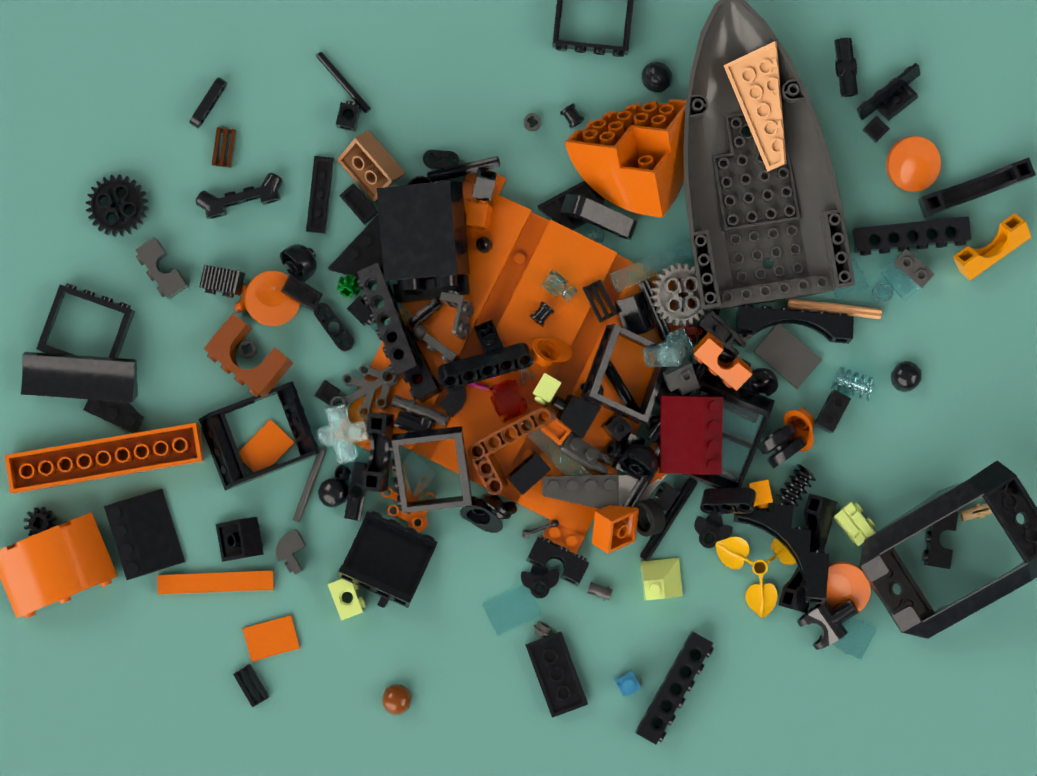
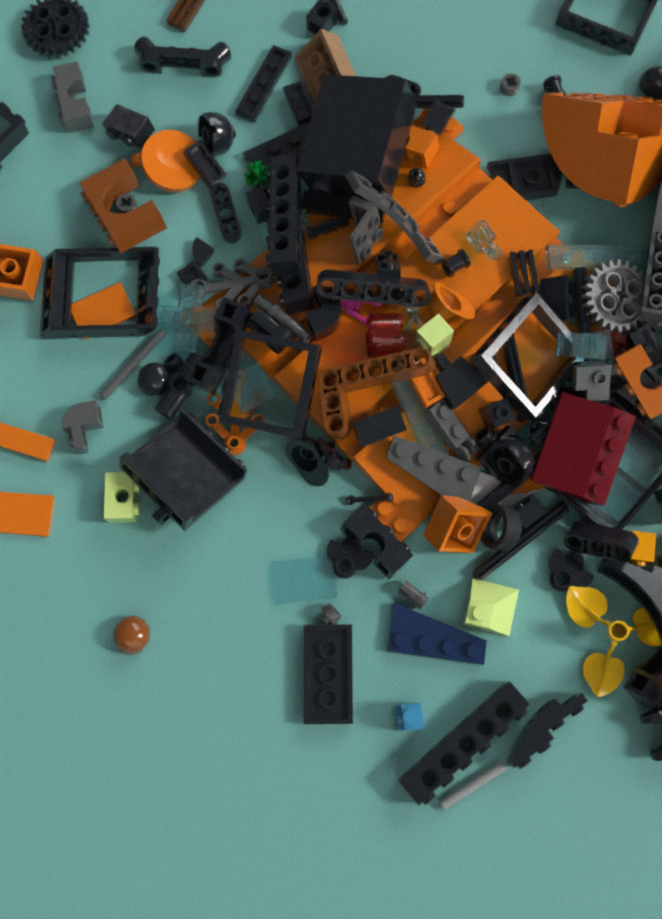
camera: 25 degrees right, 10 degrees down
black slope [216,517,264,562] -> none
dark grey plate [412,325,461,363] -> none
beam [560,194,637,240] -> none
none -> black tile [192,237,215,268]
none -> dark grey tile [345,171,443,265]
none -> dark blue wing [388,603,487,665]
none -> light grey bar [440,761,507,810]
none -> black slope [507,693,588,769]

